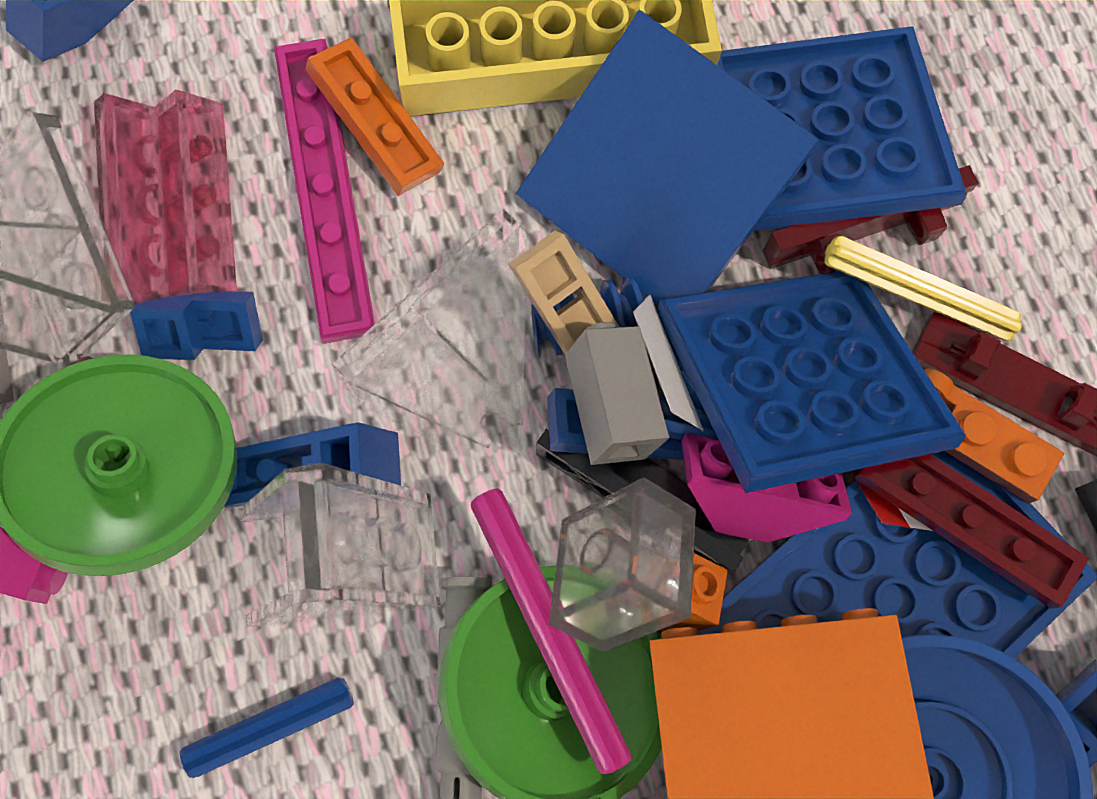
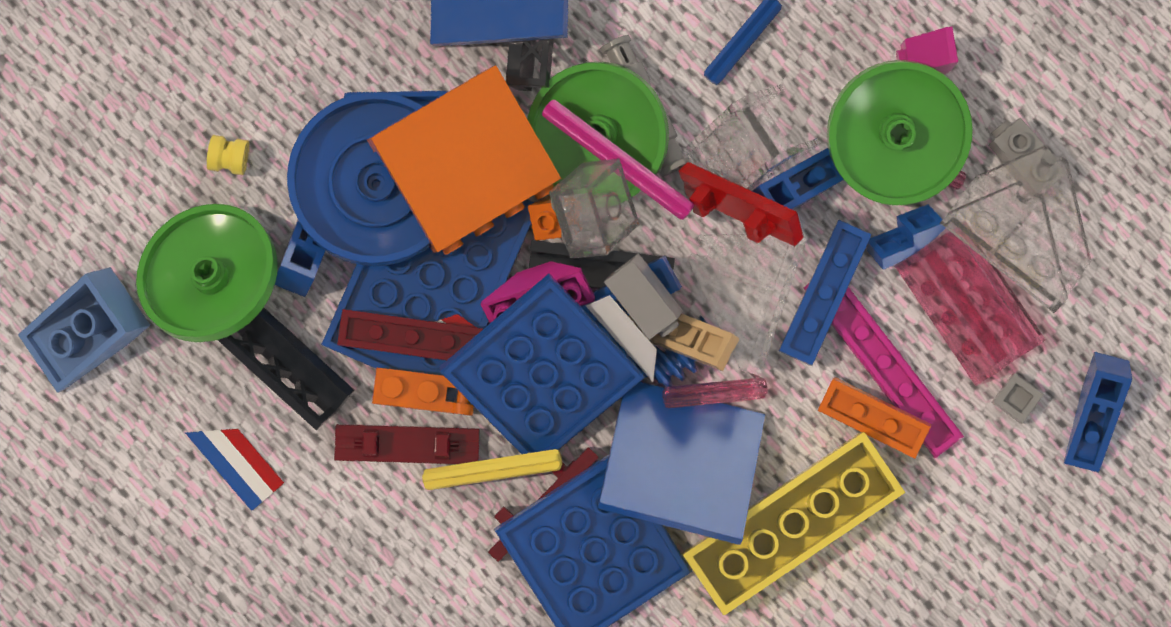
camera: 160 degrees right, 10 degrees up
none -> clear pink axle [663,377,768,408]
none -> red hinge [679,162,804,247]
none -> blue plate [779,220,872,366]
none -> light grey plate [991,373,1044,424]

